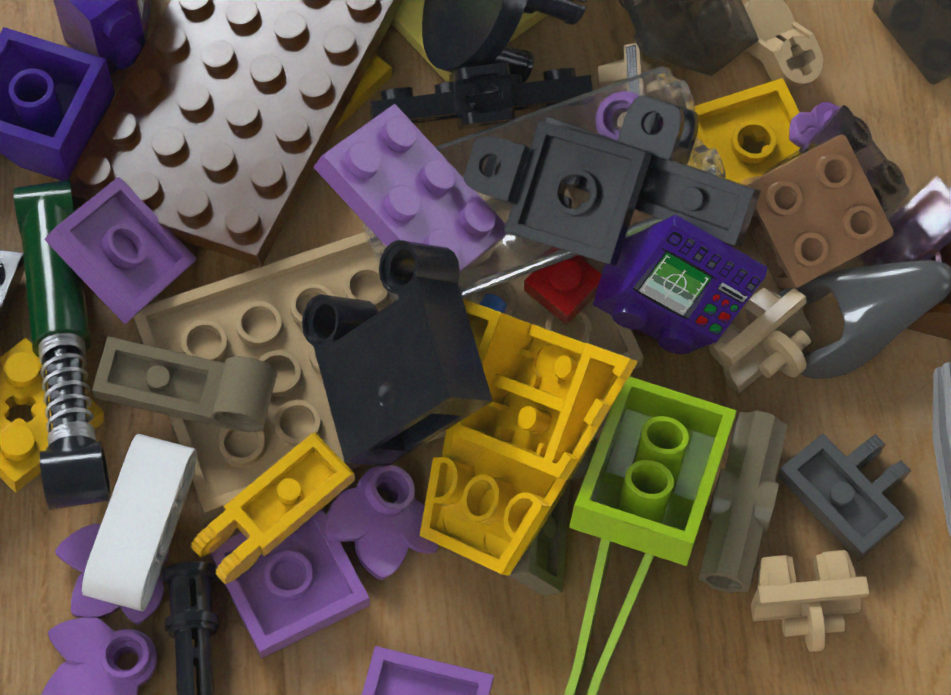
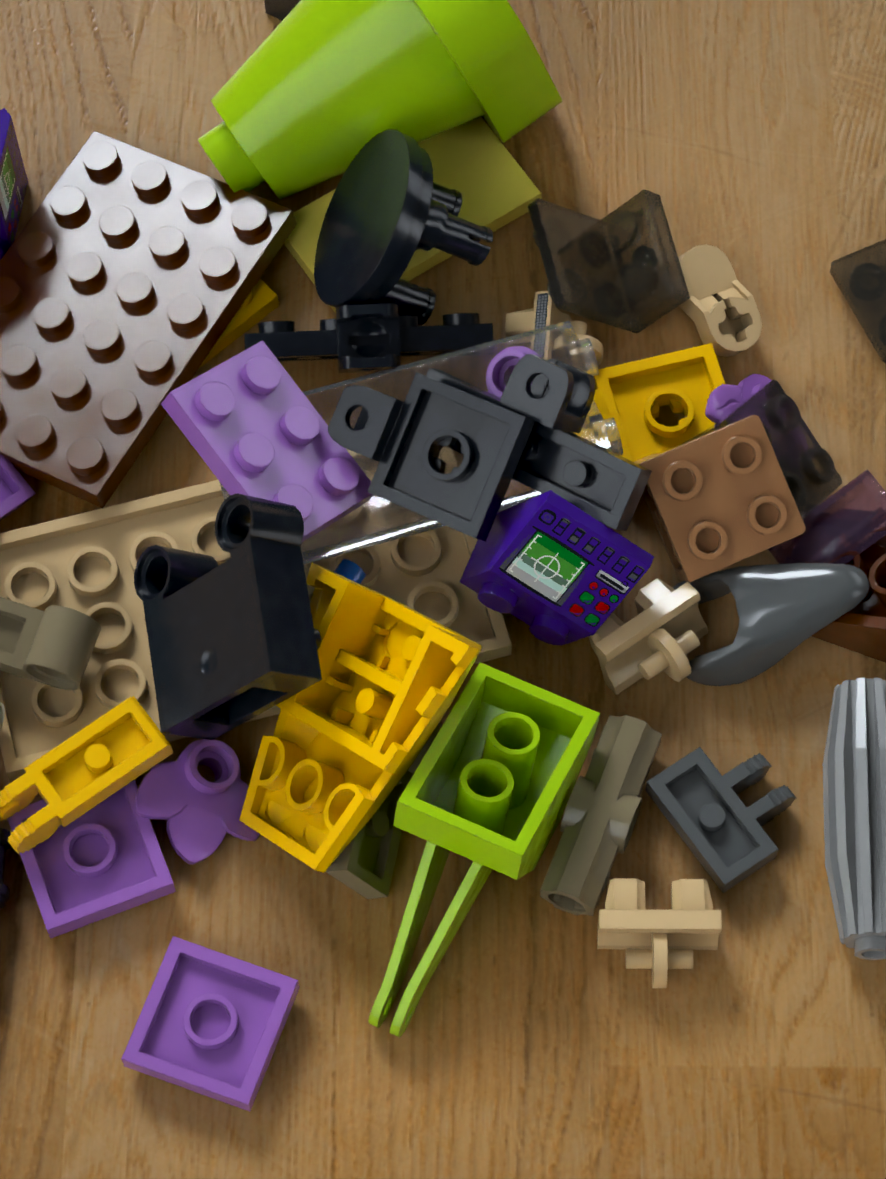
camera: 10 degrees right, 0 degrees up
red plate [524,248,602,325] -> none

